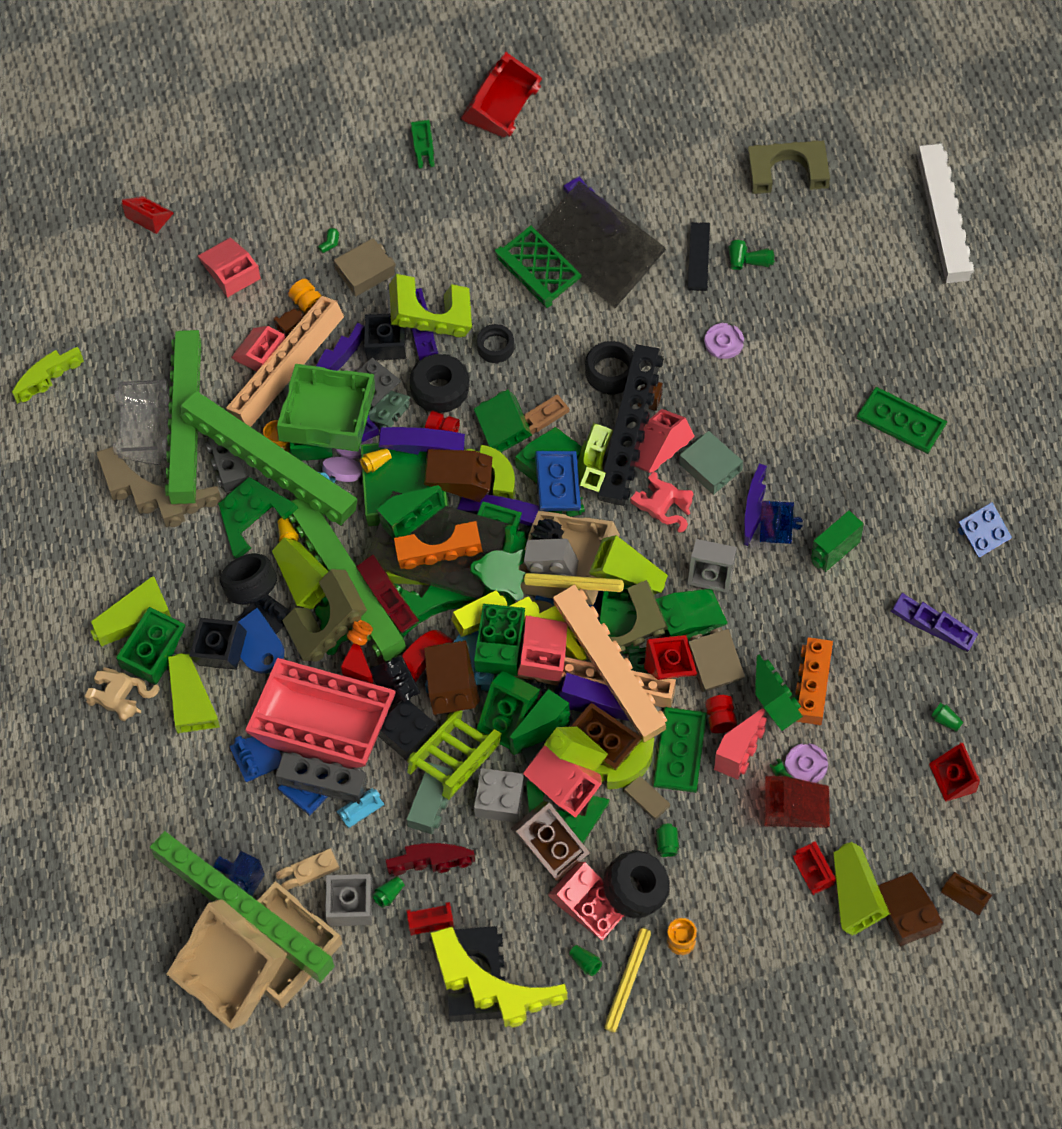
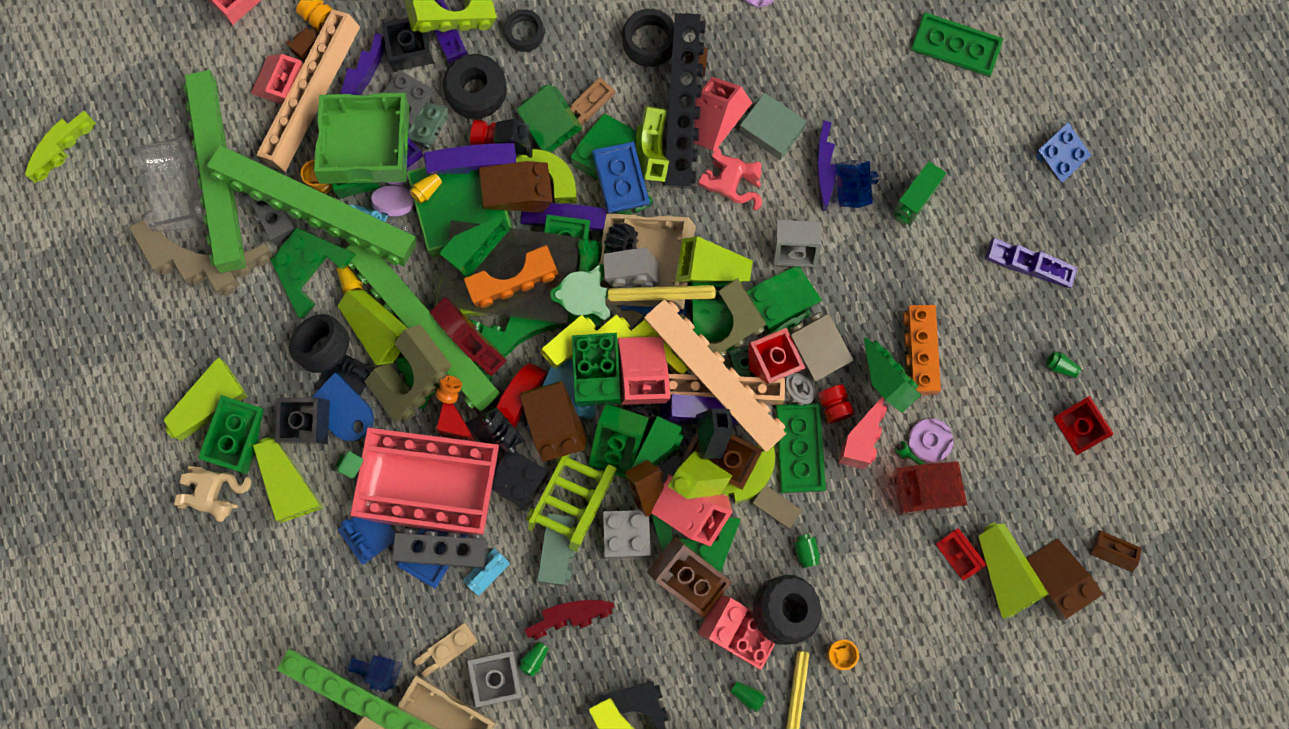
camera: 10 degrees left, 15 degrees up
red hinge [406,902,454,936] -> none
none -> green slope [334,451,363,478]
none -> black slope [494,118,529,155]
none -> reddish brown slope [625,460,664,517]
none -> black slope [696,409,733,459]
none -> light grey gear [785,372,814,406]

